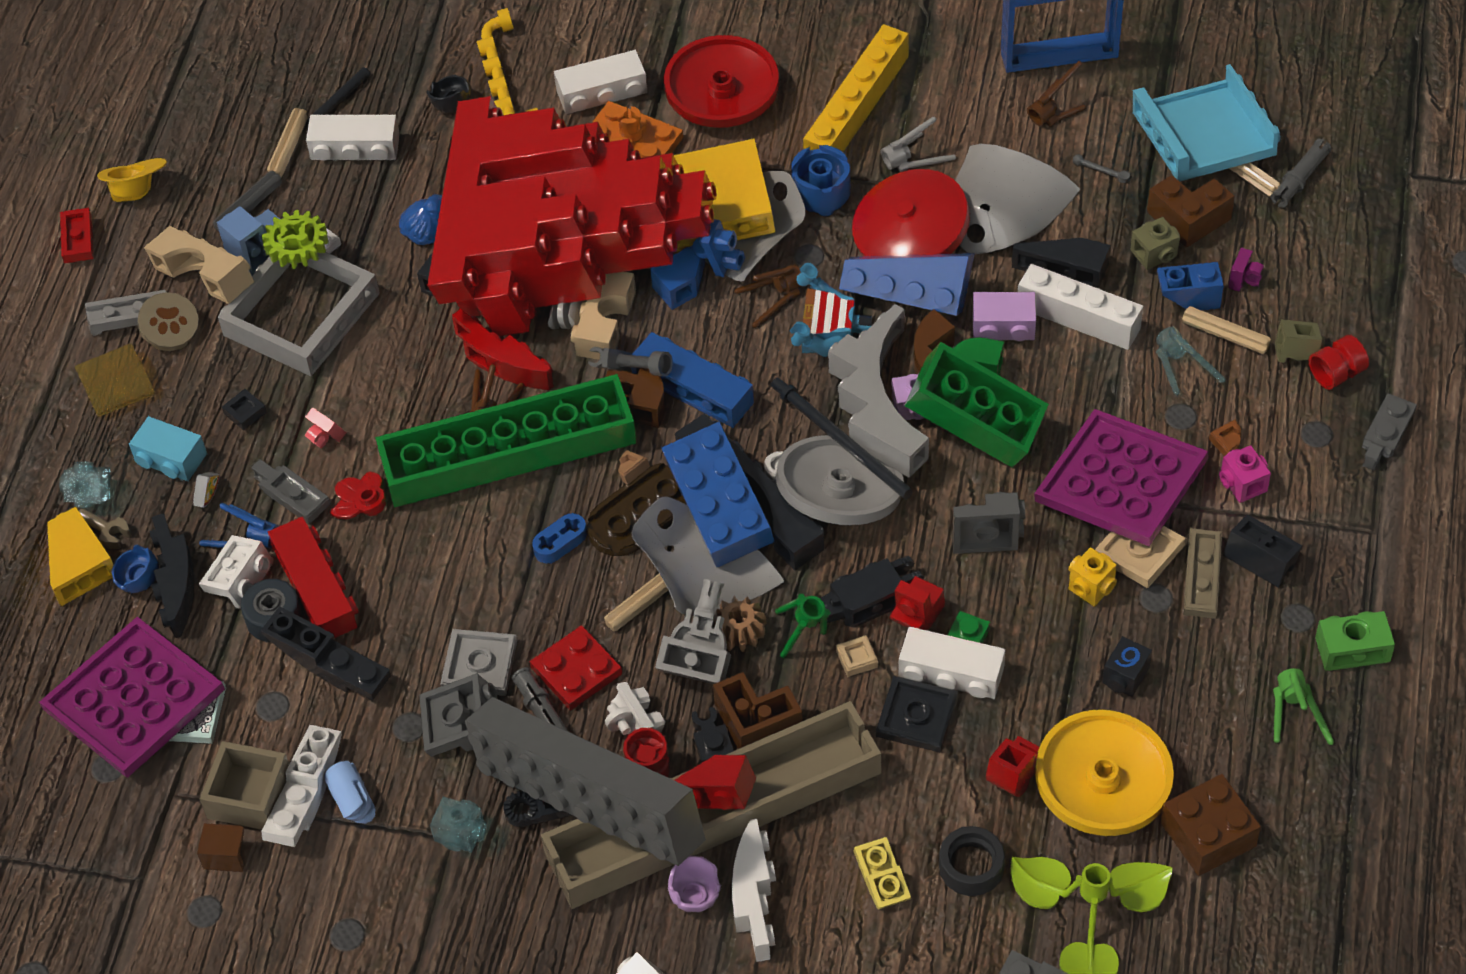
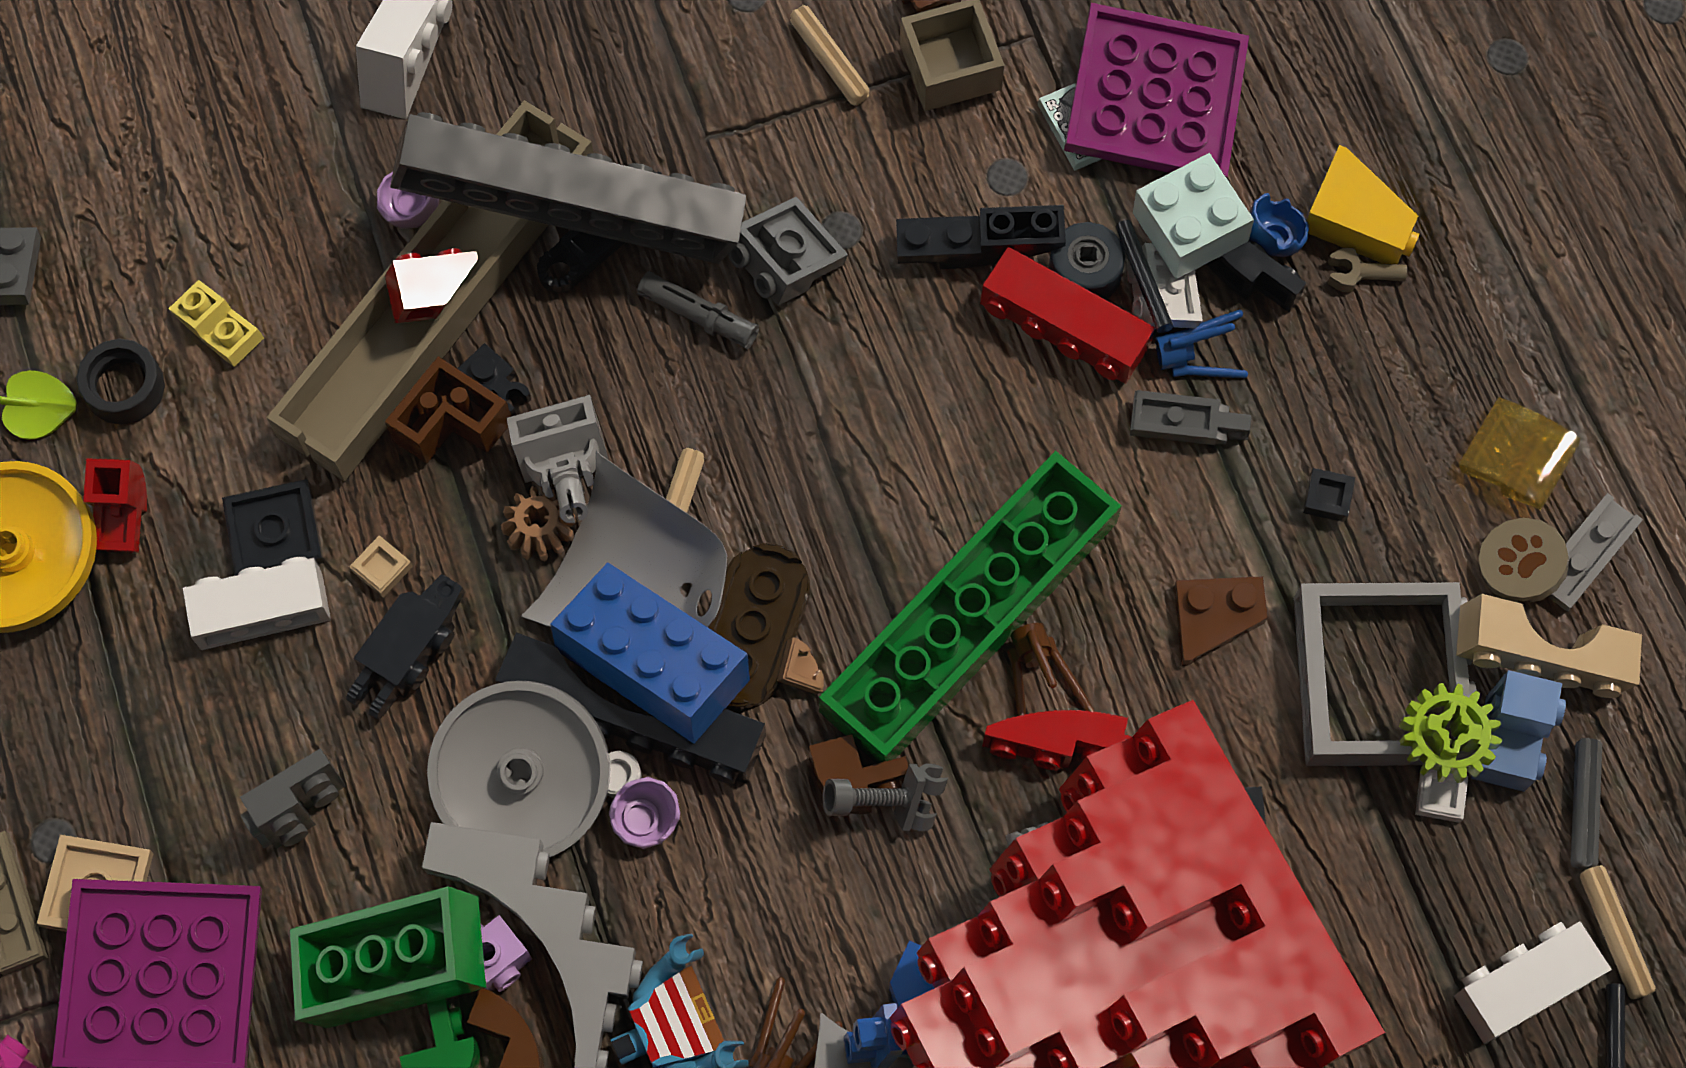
camera: 145 degrees right, 15 degrees up
clear light blue brick [59,461,110,508] -> none
medium azure brick [129,416,207,481] -> none
light grey tile [193,472,220,508] -> none
white slope [261,725,342,847] -> none
coral tile [305,407,346,449] -> none
light blue arm [324,761,375,824] -> none
red plate [330,471,386,519] -> none
blue hair [399,194,442,245] -> none
clear light blue brick [430,796,487,853] -> none
light grey tile [440,629,518,696] -> none
red plate [530,625,622,711] -> none
blue beam [532,513,587,564] -> none
tan arch [571,272,636,360] -> none
white hips [605,682,665,735] -> none
red wheel [623,728,670,777] -> none
blue brick [631,332,754,428] -> none
white slope [732,819,776,962] -> none
black bar [771,377,913,500] -> none
green plant [775,594,831,658] -> none
red brick [890,576,945,631] -> none
green plate [948,611,990,644] -> none
yellow brick [1068,547,1117,607] -> none
black brick [1102,636,1152,697] -> none
none -> lavender hair [609,777,680,849]
none -> tan axle [790,5,869,106]
none -> black bar [1115,220,1173,333]
none -> light aqua brick [1133,153,1254,279]
none -> reddish brown wing [1174,576,1268,666]

